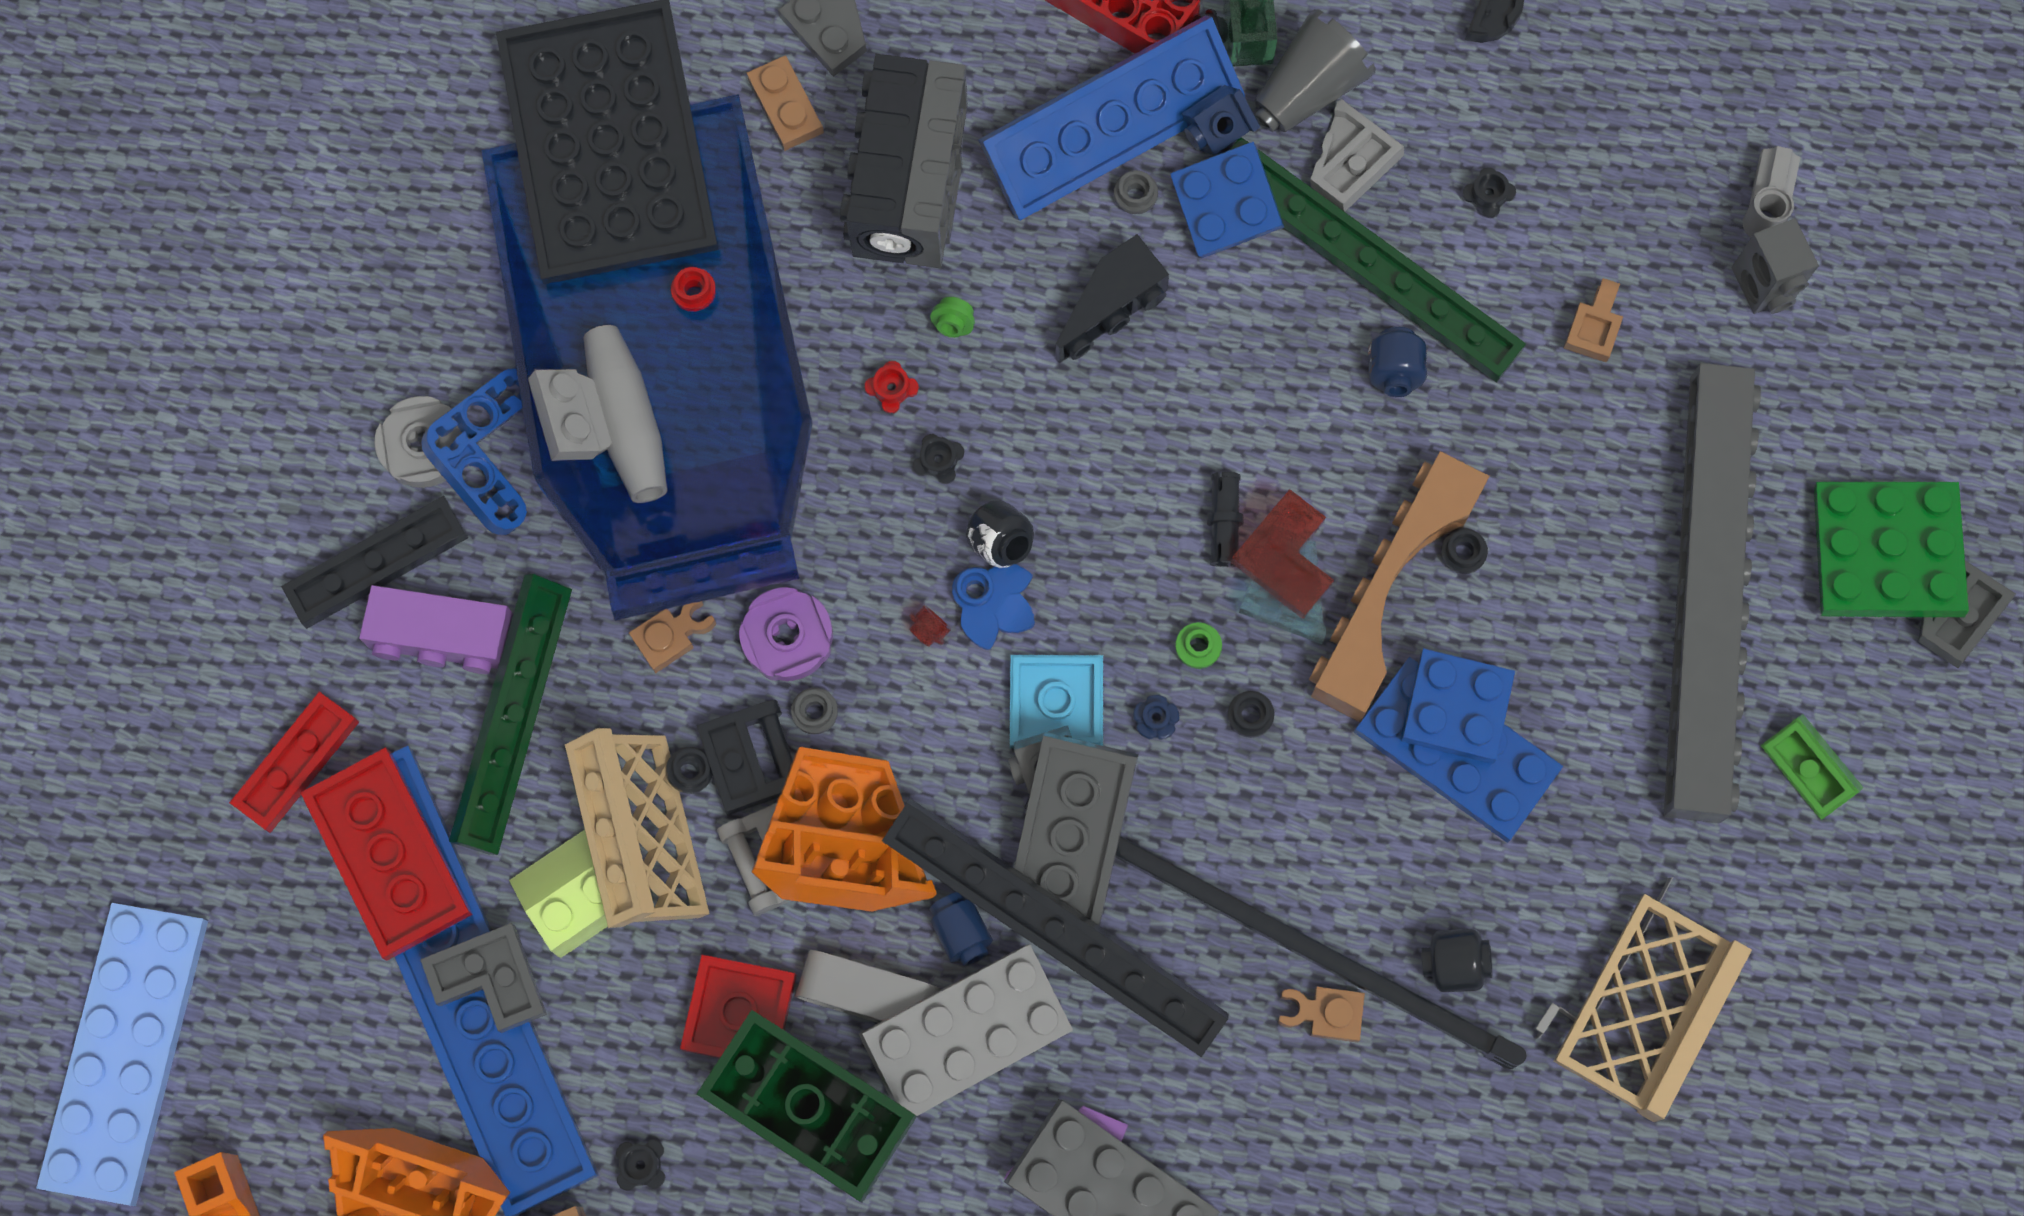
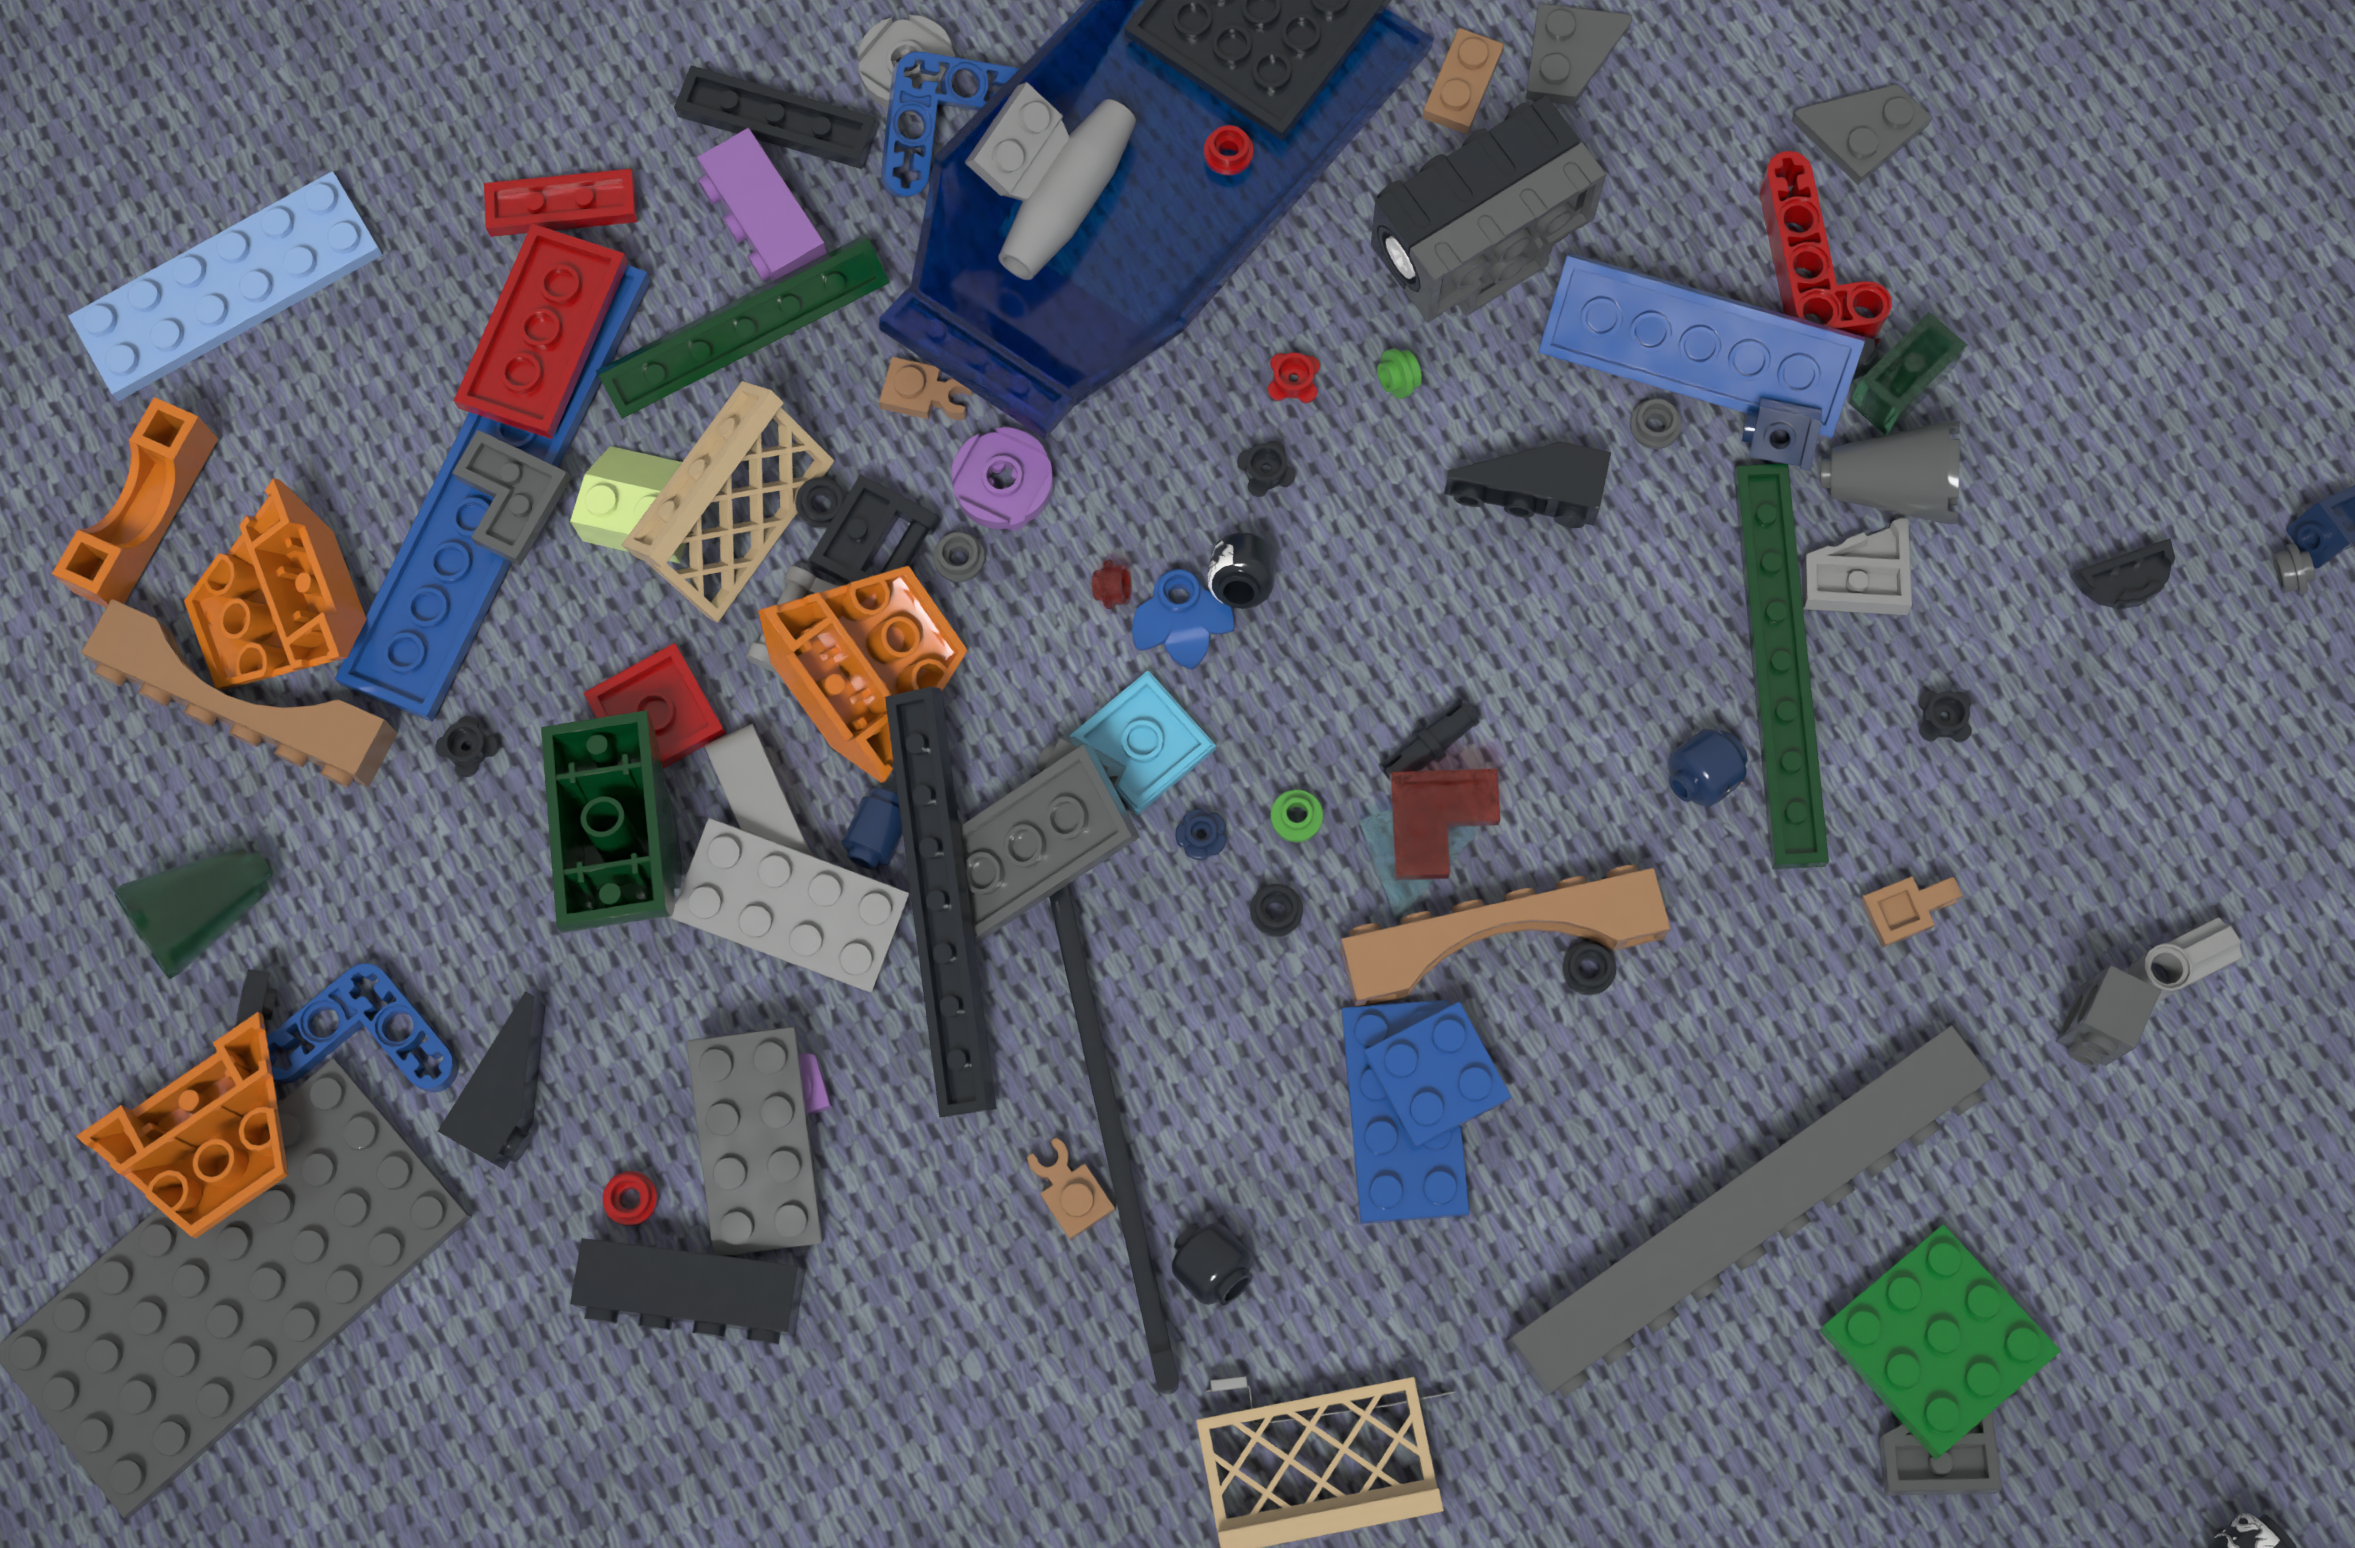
camera: 50 degrees right, 0 degrees up
blue plate [1170,141,1284,258] -> none
bright green slope [1761,714,1863,820] -> none

